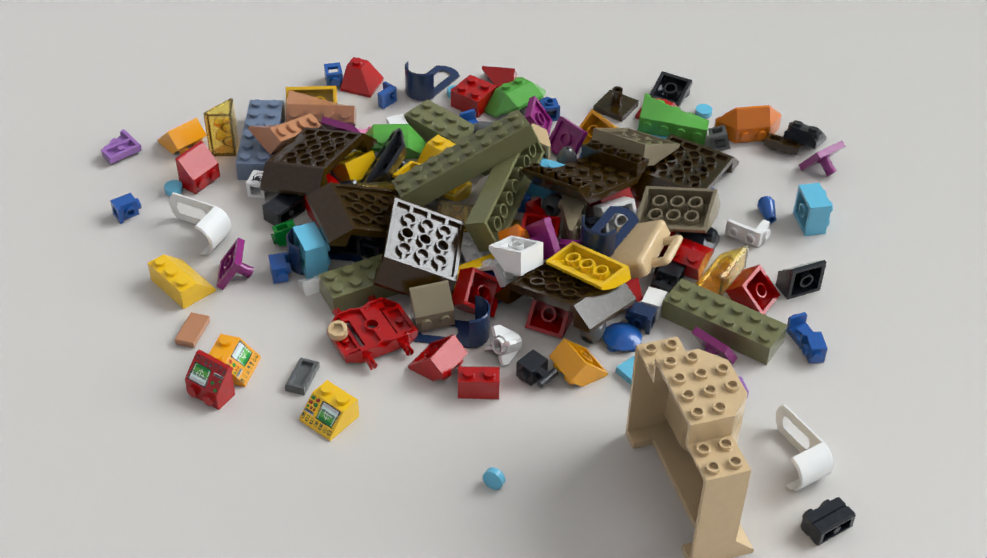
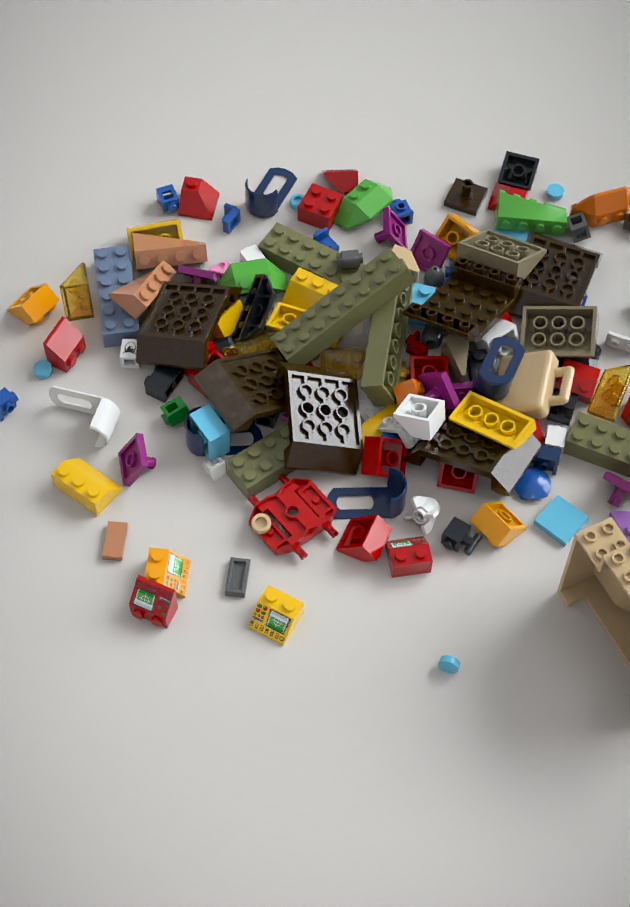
camera: 10 degrees left, 15 degrees up
blue brick [268,252,291,284] -> none
dark tan slope [409,280,455,332] -> none

